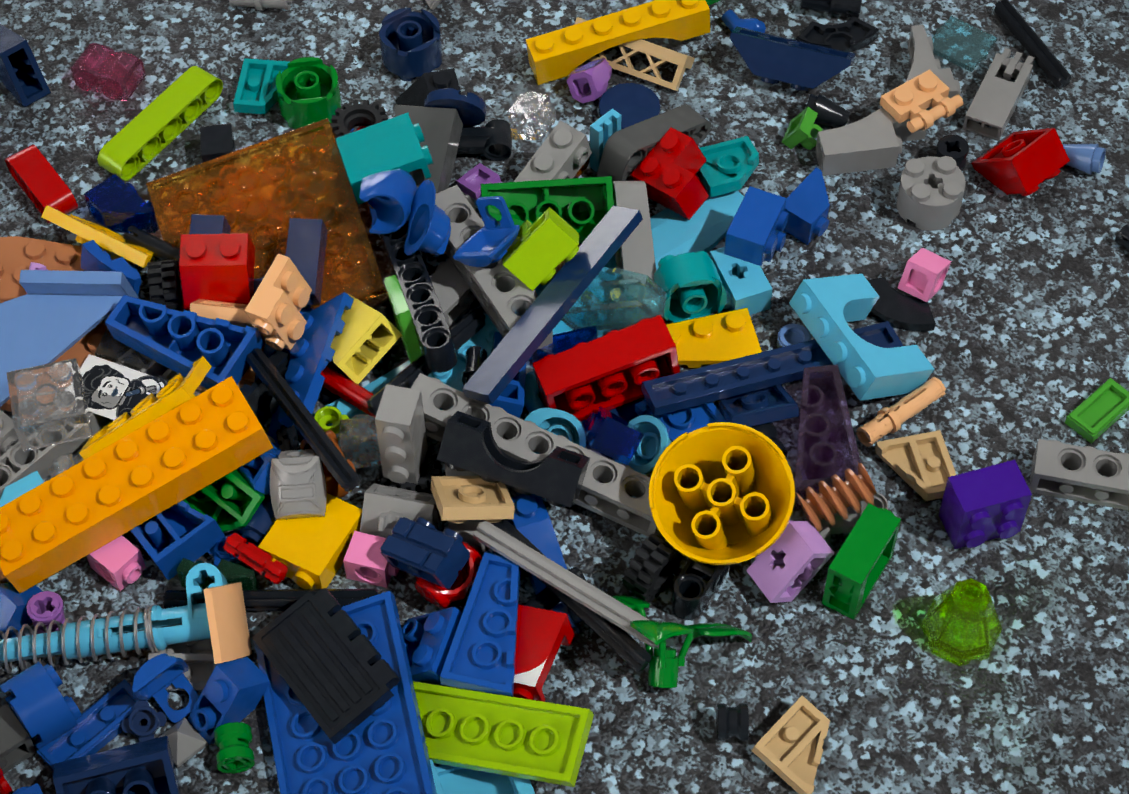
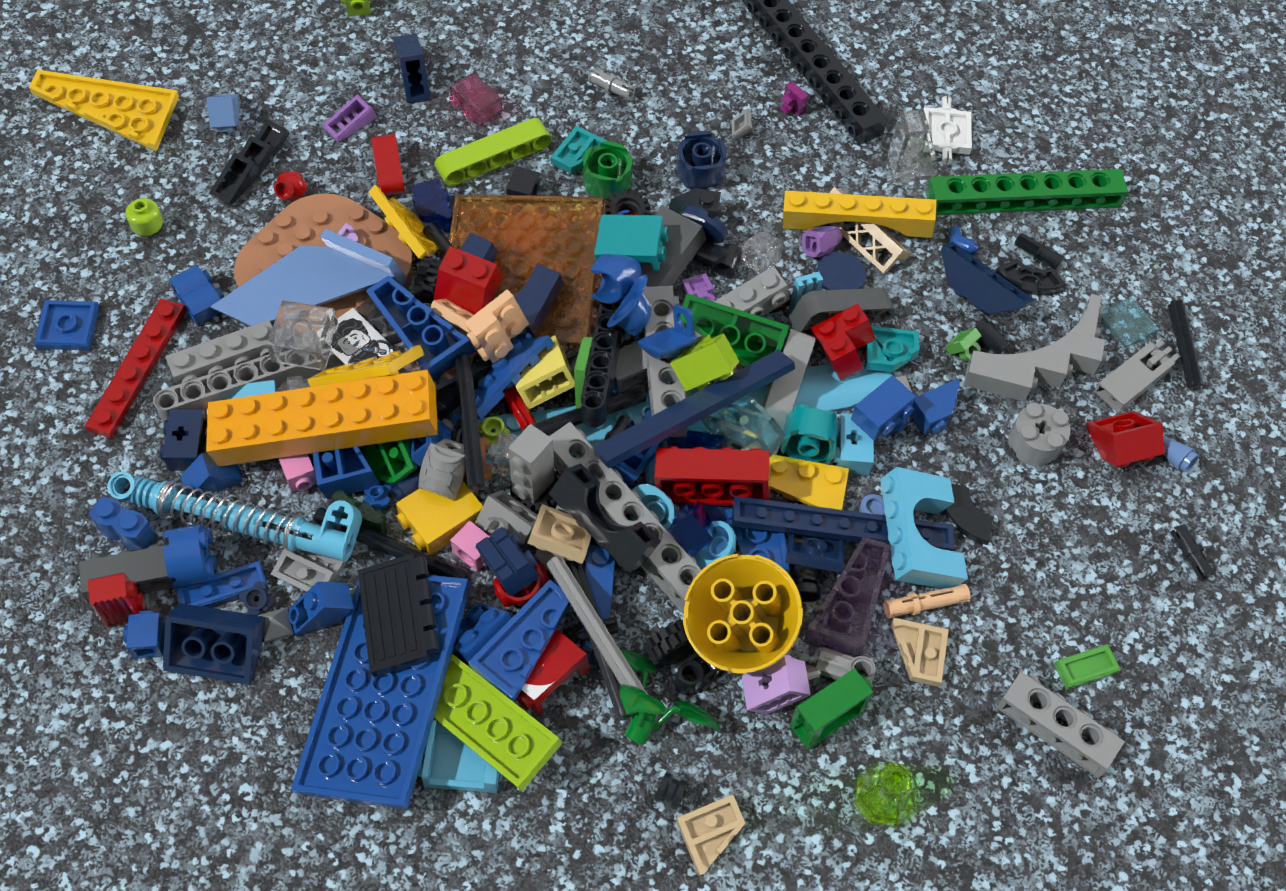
camera: 20 degrees right, 5 degrees up
medium lavender bush [26,591,65,634] -> none
blue slope [81,240,142,297] -> none
blue piece [132,653,199,724] -> none
light nougat slope [203,582,252,664] -> none
green wheel [214,722,255,774] -> none
red axle [223,533,288,584] -> none
nougat piece [796,463,877,532] -> none
light nougat plate [880,69,964,133] -> none
bright pink brick [898,248,952,302] -> none
black wheel [935,135,969,171] -> none
dark purple brick [939,460,1032,549] -> none

